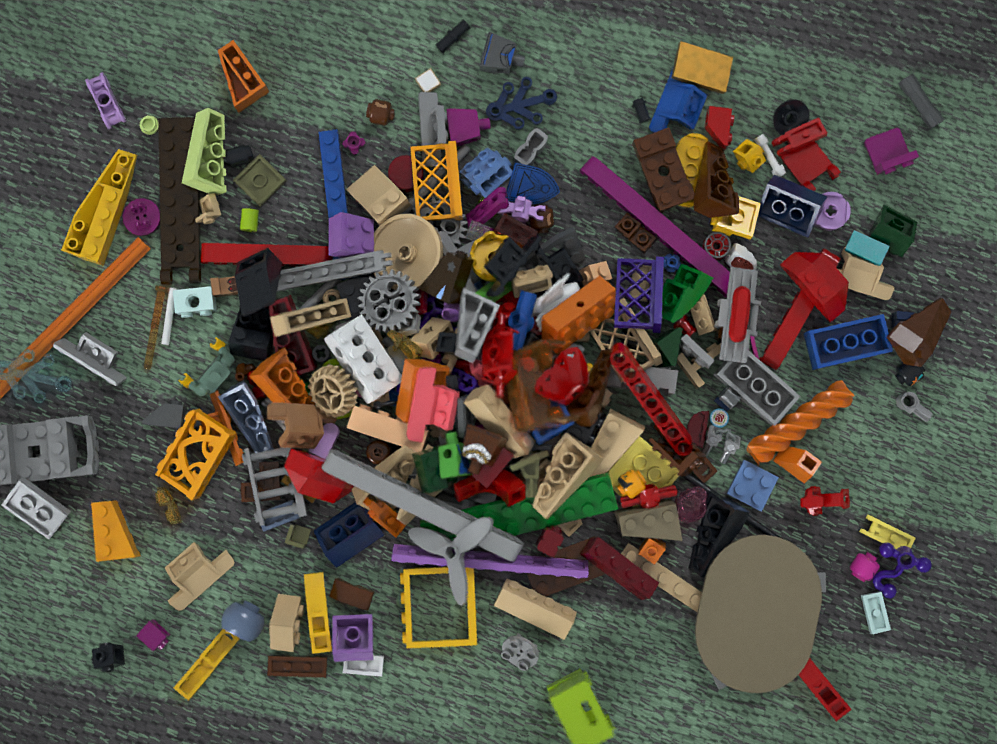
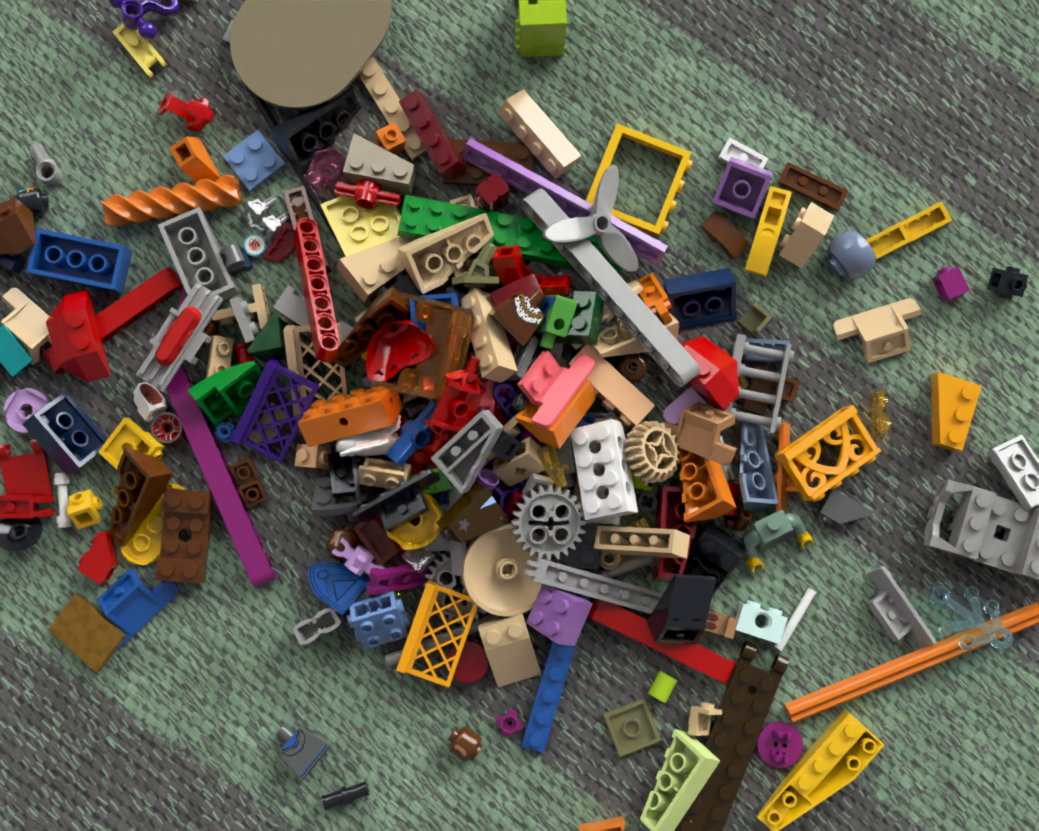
camera: 150 degrees left, 0 degrees up
clear orange bar [144,285,169,370] -> none
black brick [225,144,254,168] -> none
white tile [415,68,441,92] -> none
light grey bracket [418,92,448,167] -> none
magenta torso [446,109,491,147] -> none
dark blue plant [486,77,557,130] -> none
light grey plate [501,633,539,671] -> none
light orange head [617,469,647,498] -> none
black pin [632,98,651,124] -> none
reddish brown plate [649,438,707,477] -> none
dark pink head [850,552,880,582] -> none

